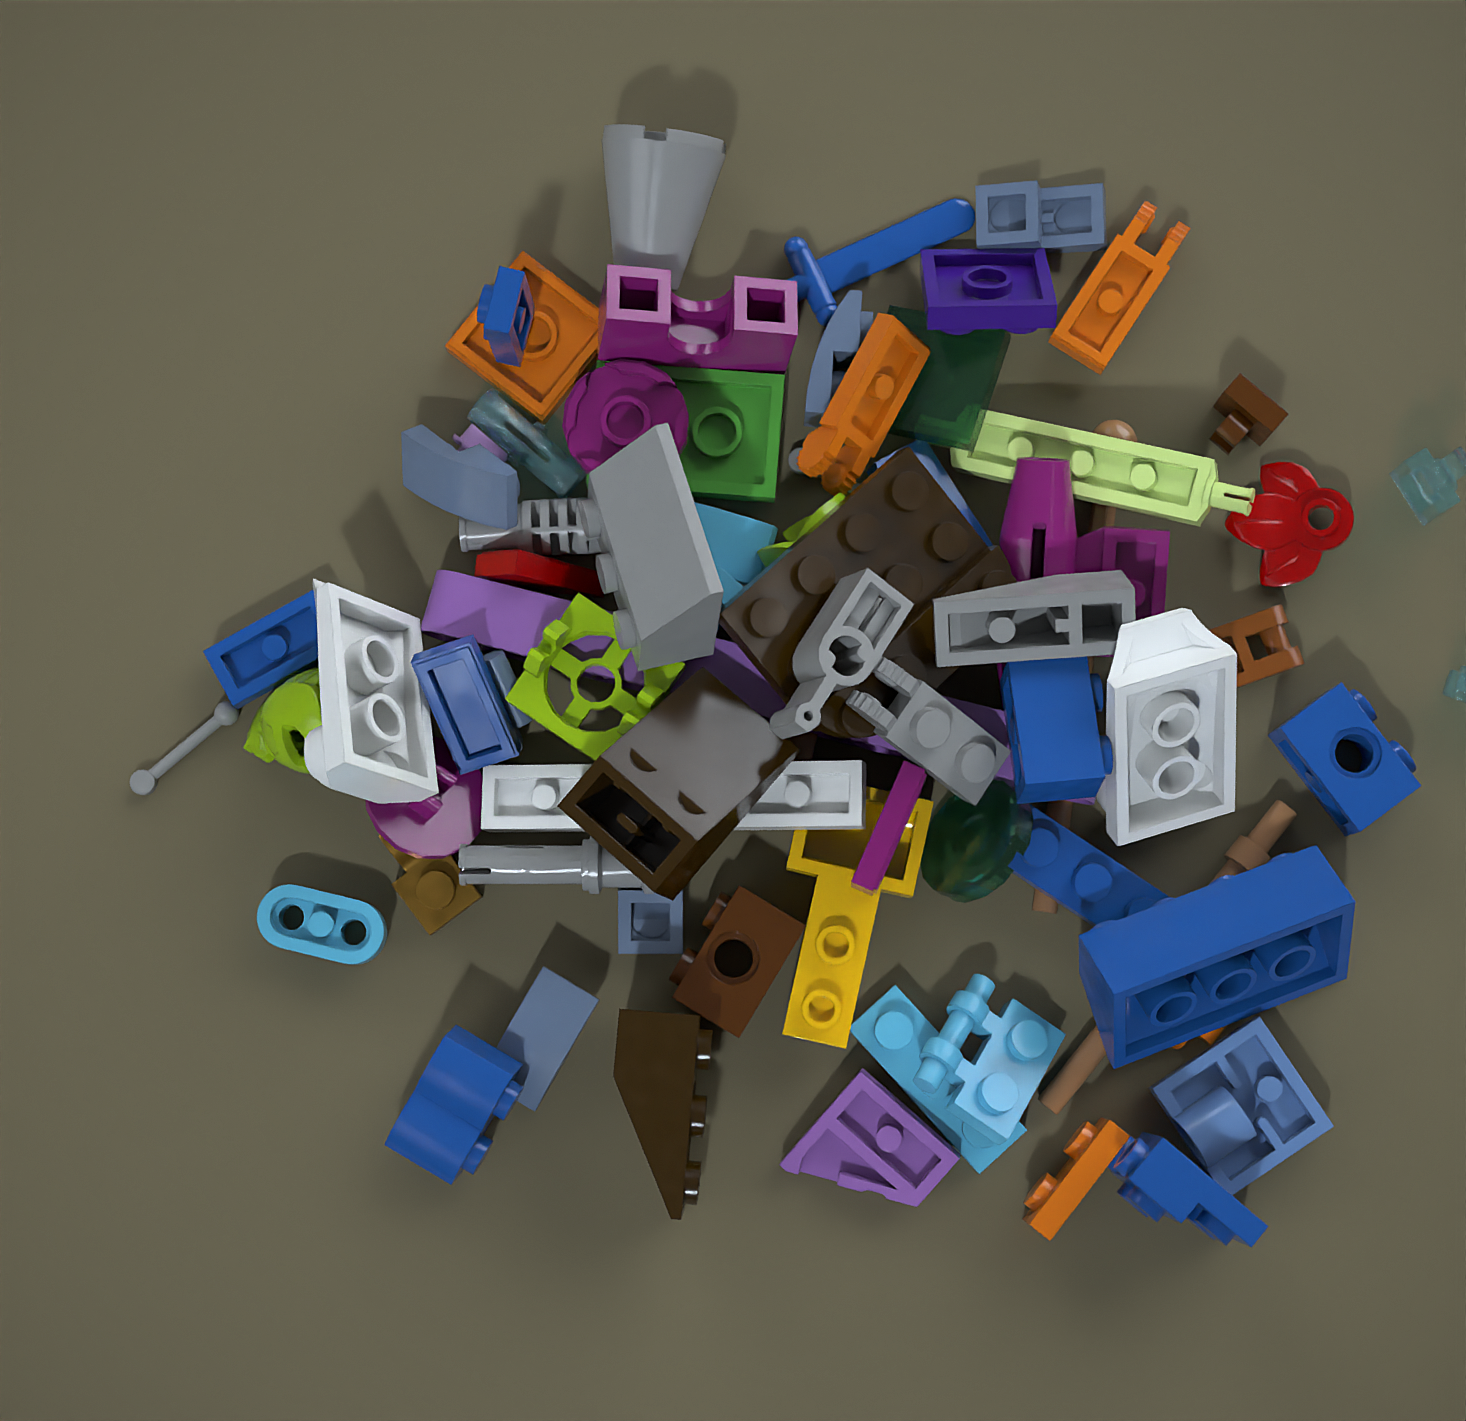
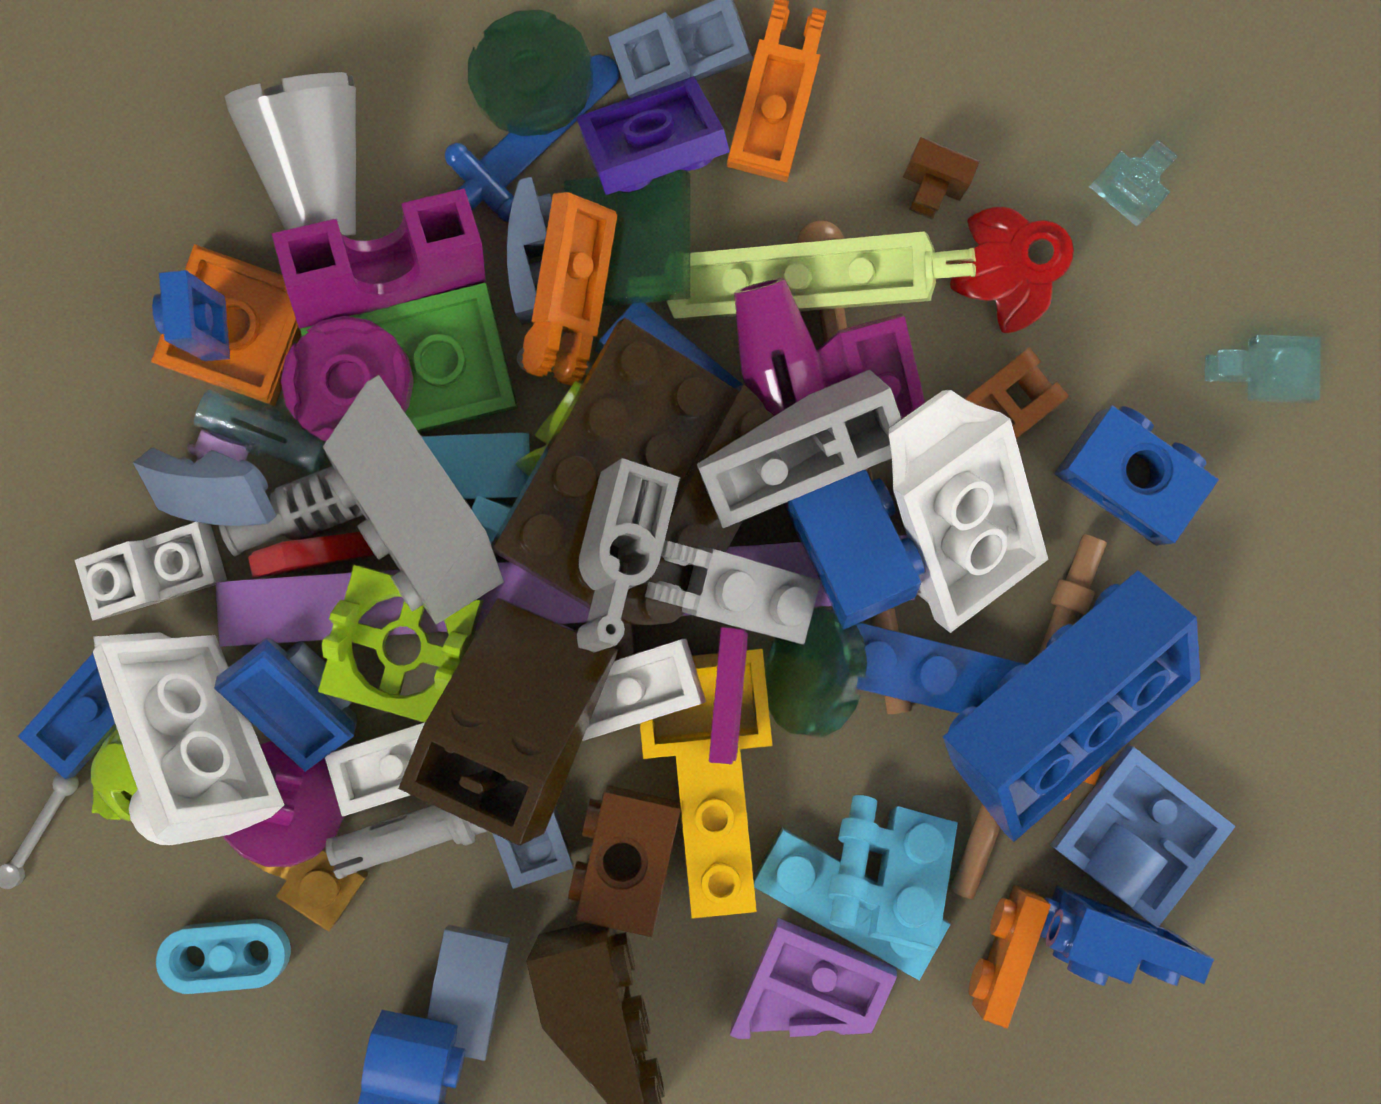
camera: 20 degrees left, 5 degrees up
none -> white slope [75,522,227,621]
none -> clear green tile [468,10,593,136]

